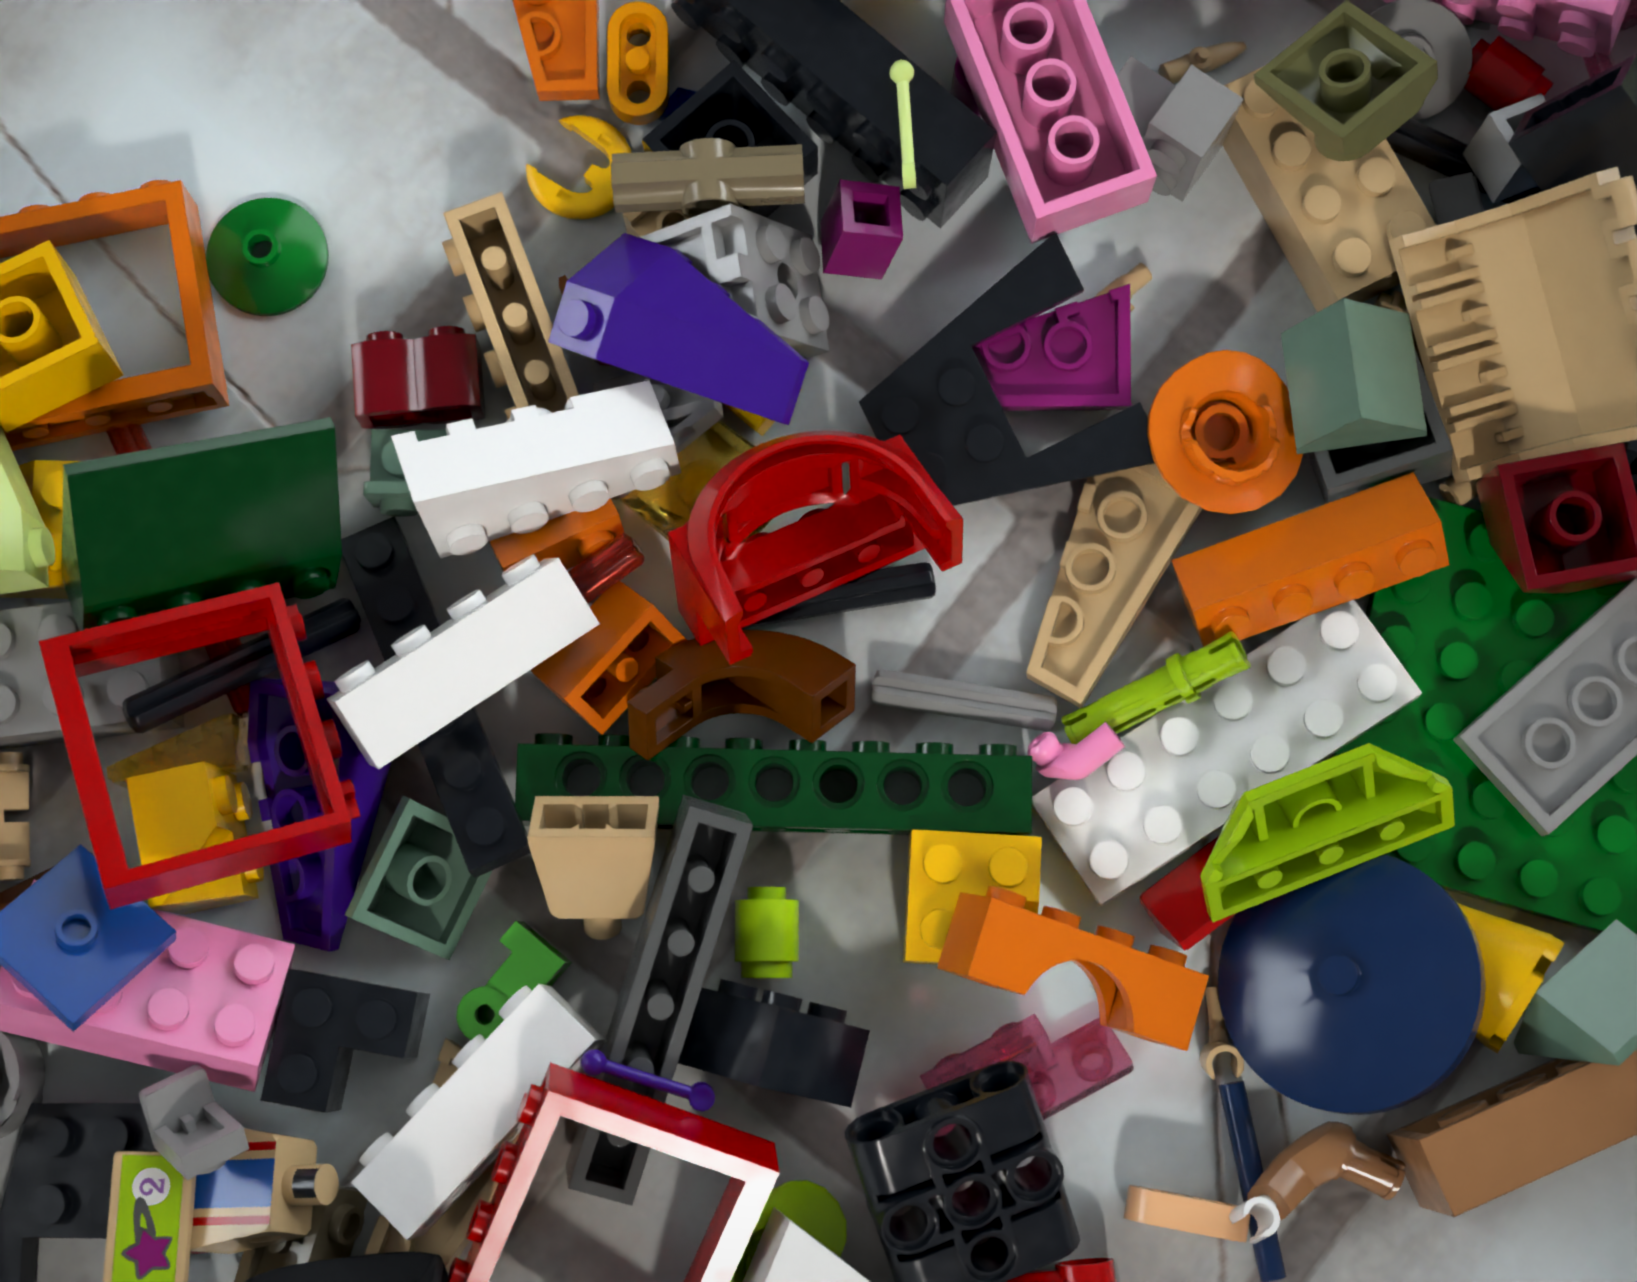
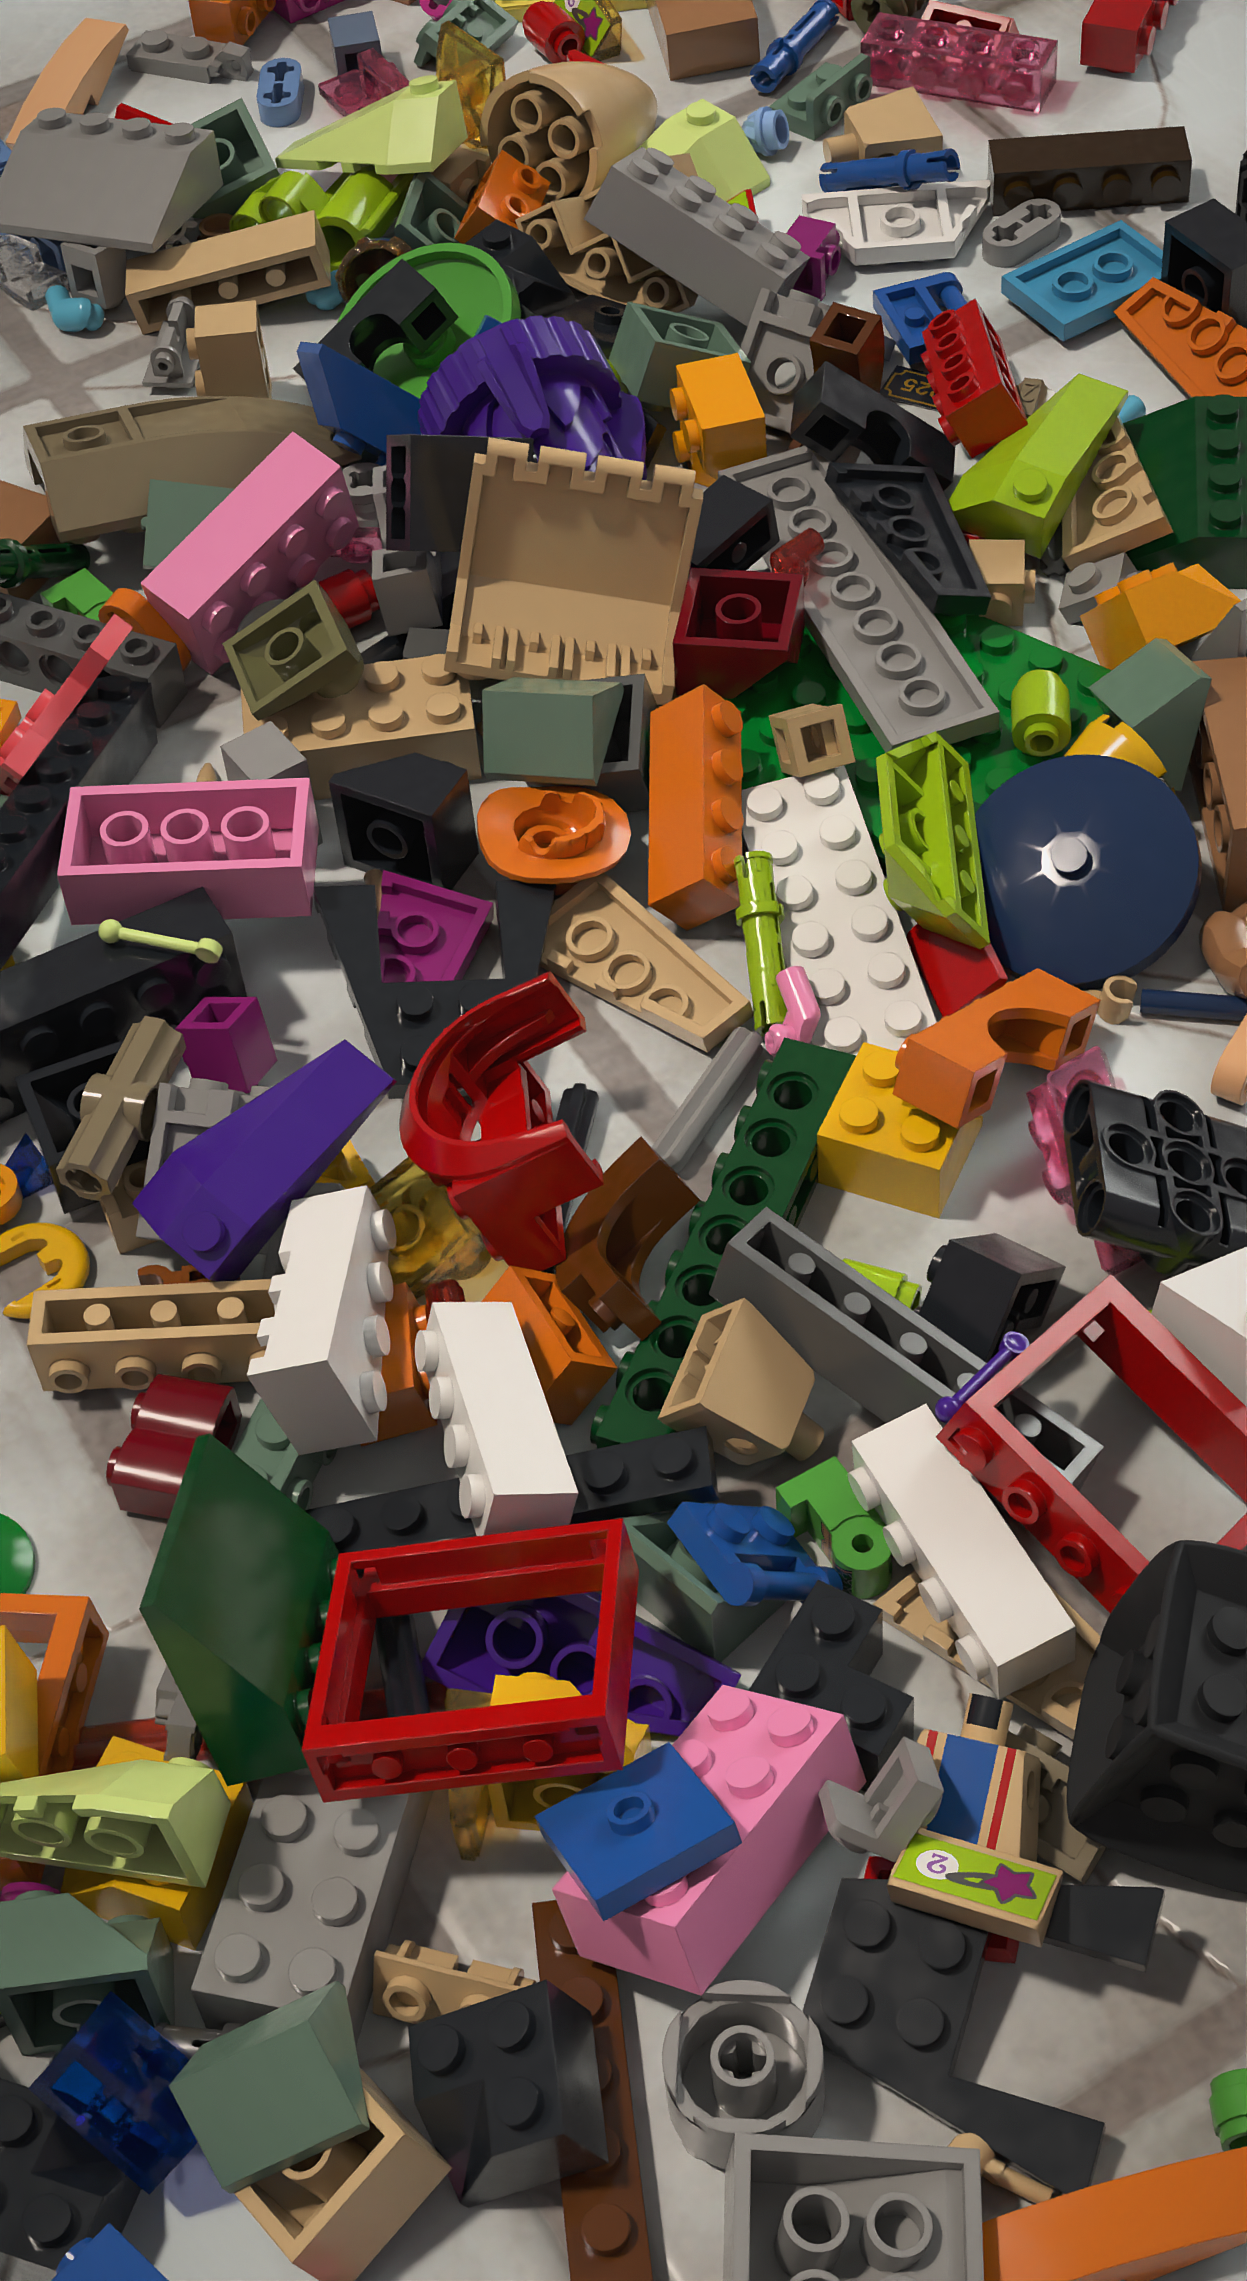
camera: 65 degrees left, 30 degrees down
none -> black slope [328,752,479,890]
none -> blue plate [667,1502,843,1607]
none -> tan brick [769,703,856,777]
none -> lime brick [1011,669,1071,756]

